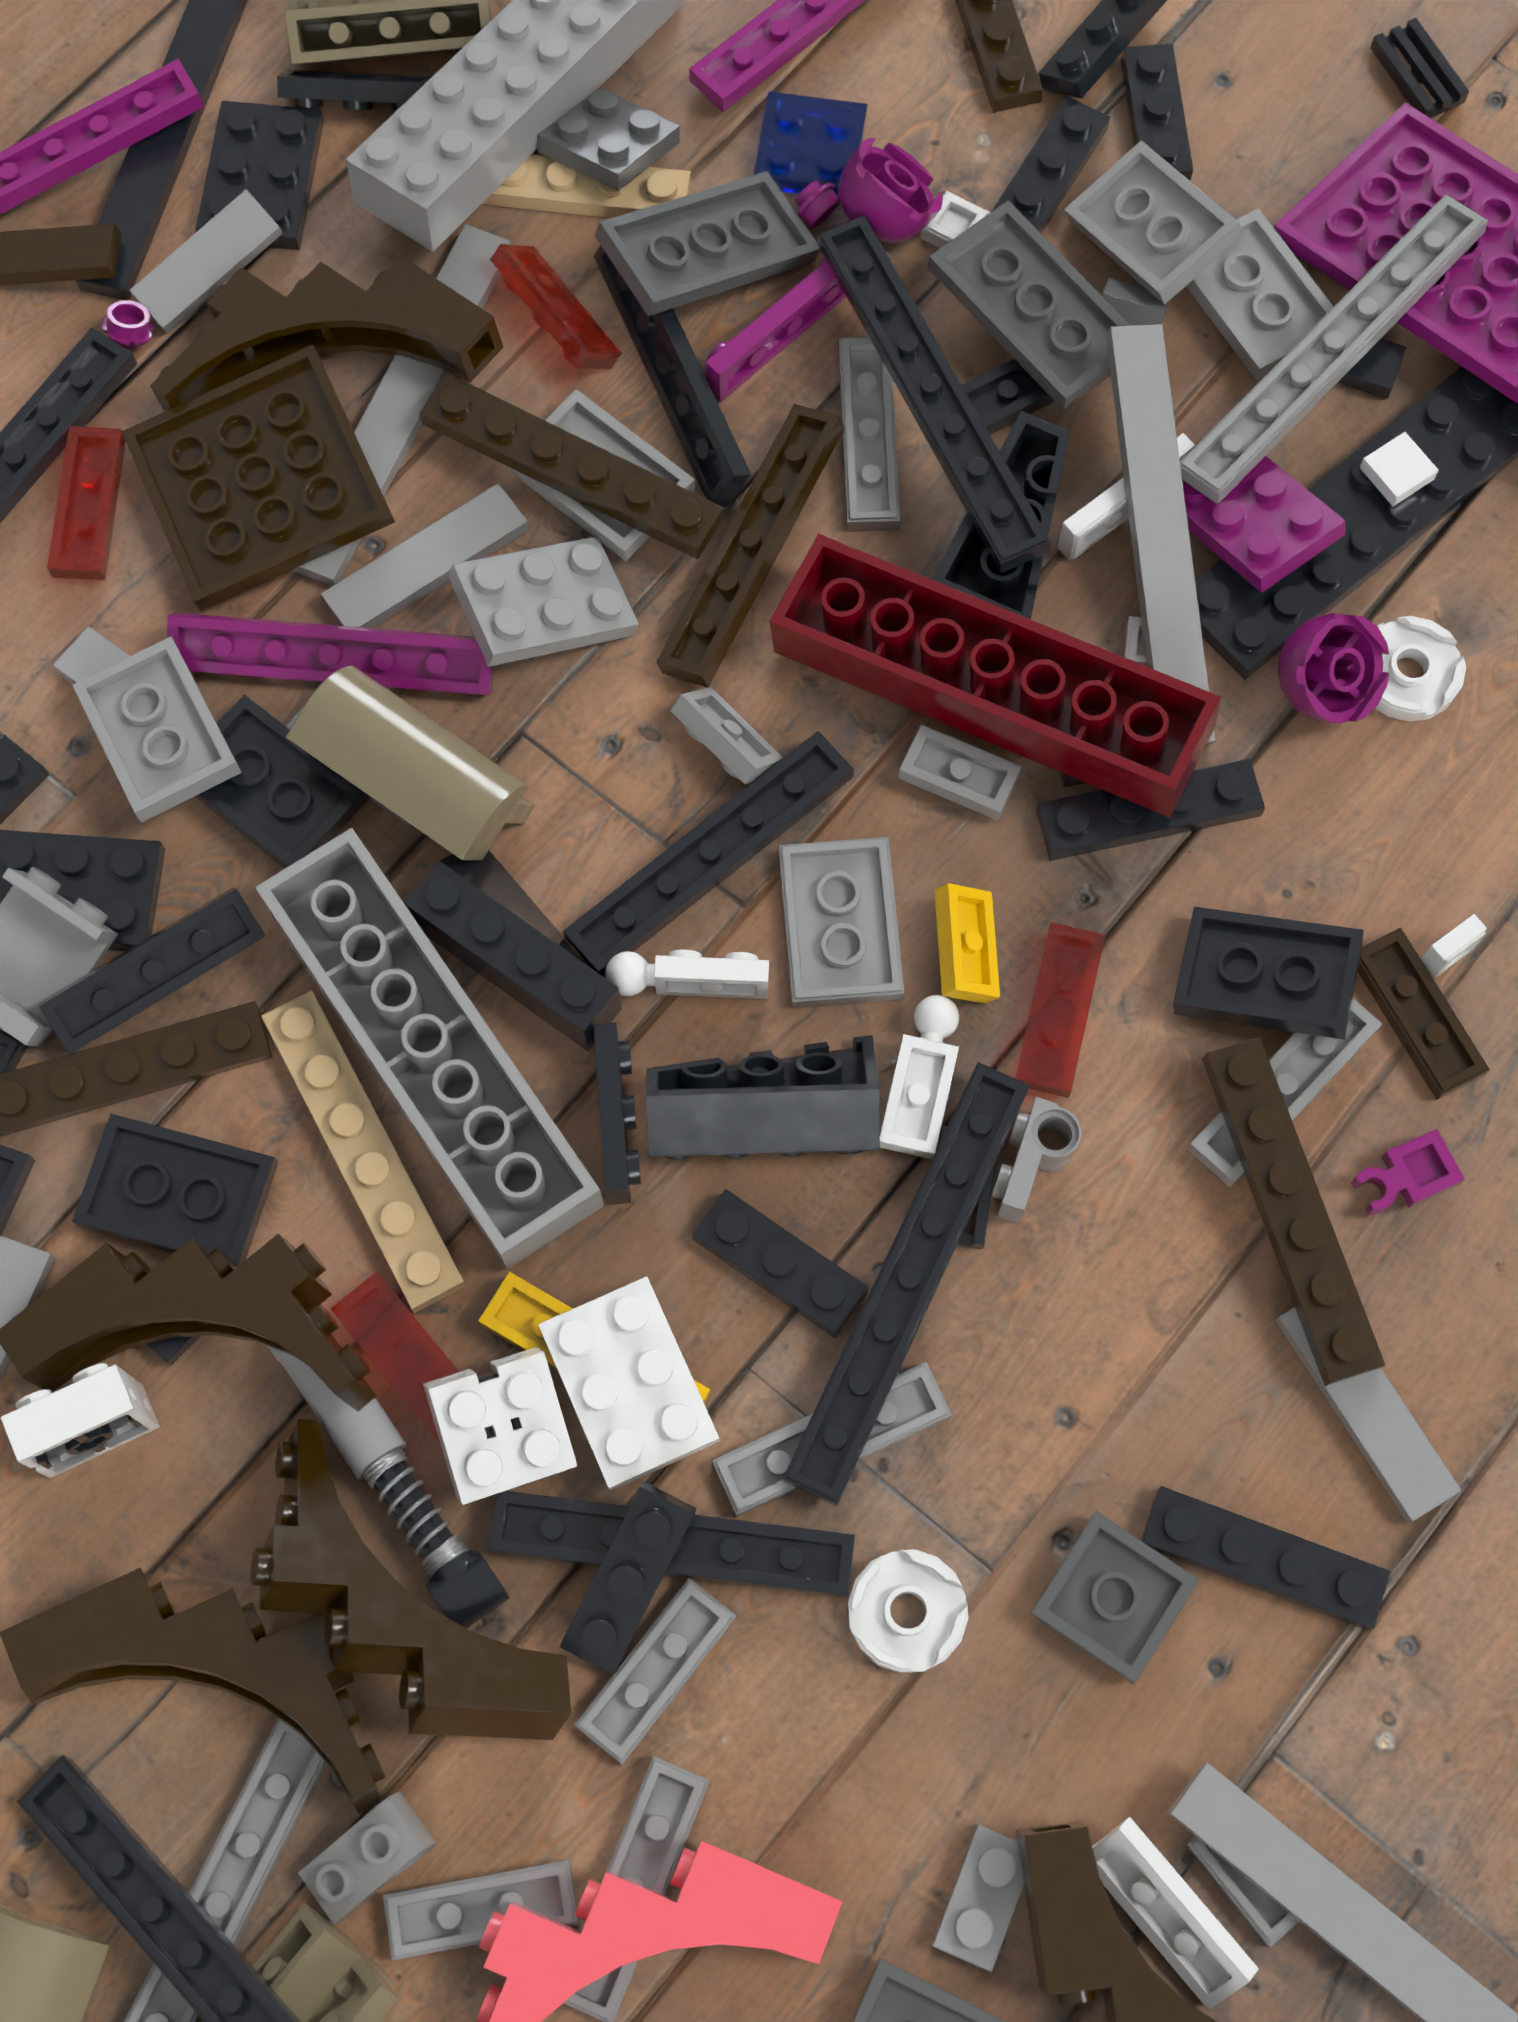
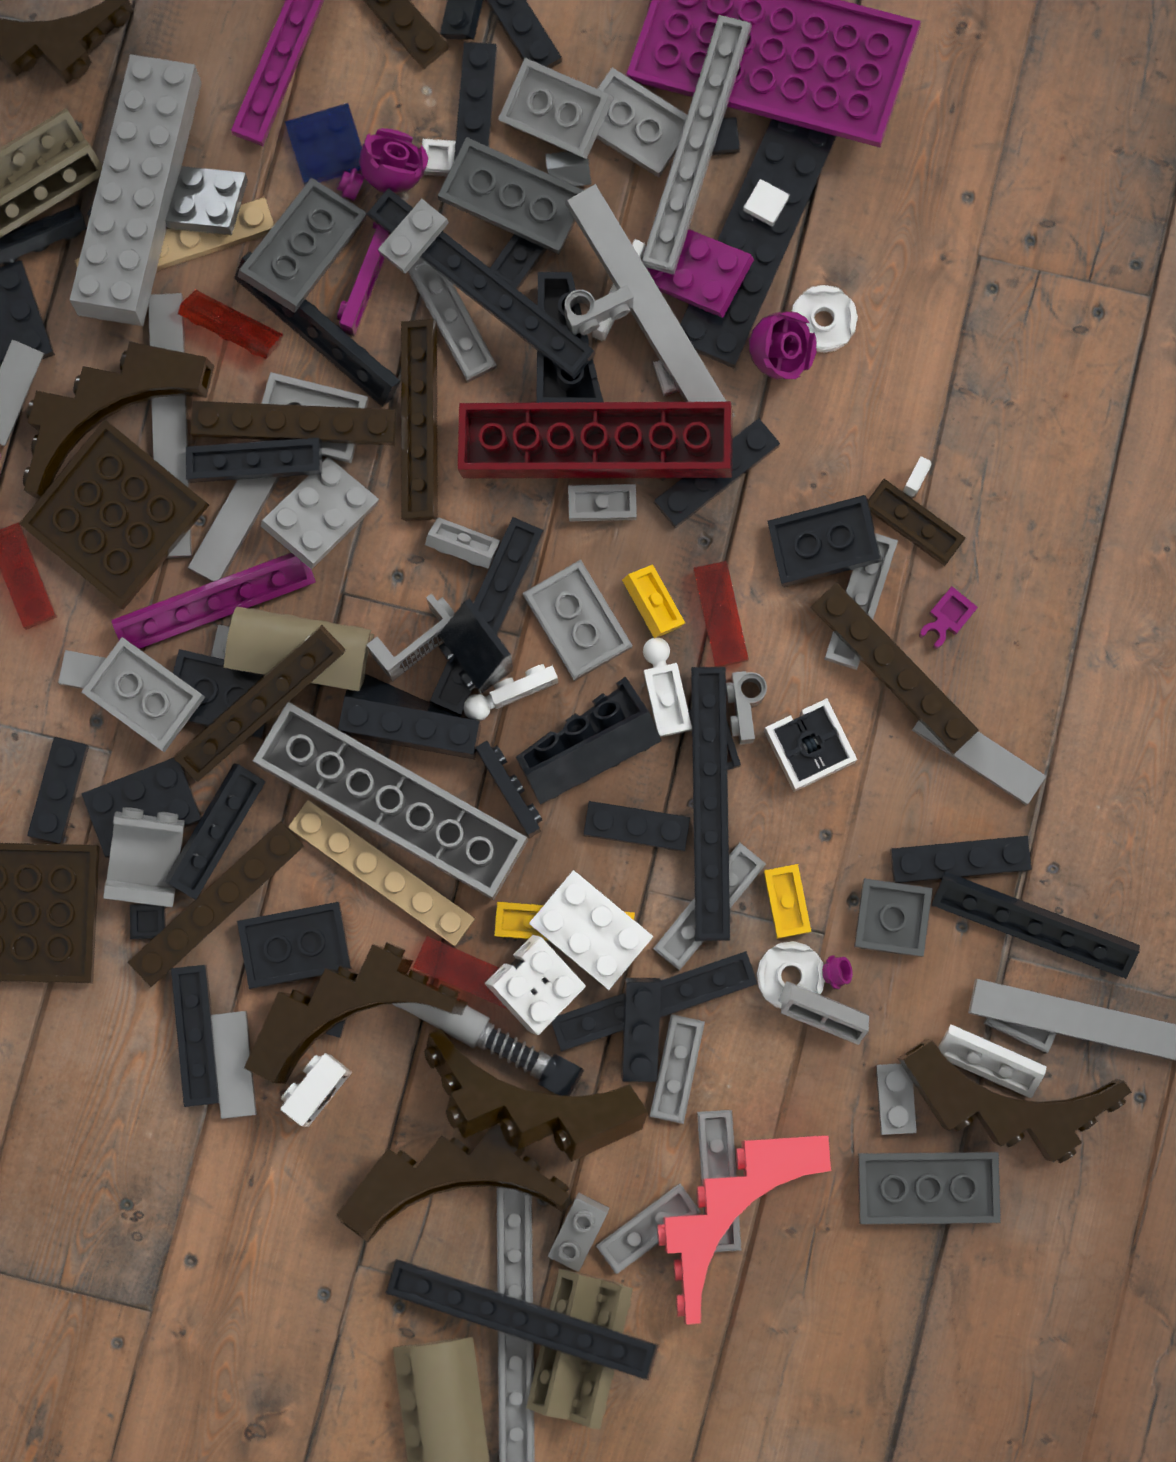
camera: 25 degrees left, 10 degrees up
none -> dark brown plate [174,625,346,782]
none -> black plate [186,438,322,483]
none -> light grey panel [367,593,455,682]
none -> light grey plate [378,199,449,274]
none -> black slope [438,598,514,694]
none -> light grey plate [565,285,634,335]
none -> yellow plate [763,864,812,939]
none -> piece [764,698,857,792]
none -> light grey piece [778,981,869,1045]
none -> magenta plate [822,955,853,989]
none -> black plate [932,872,1140,979]

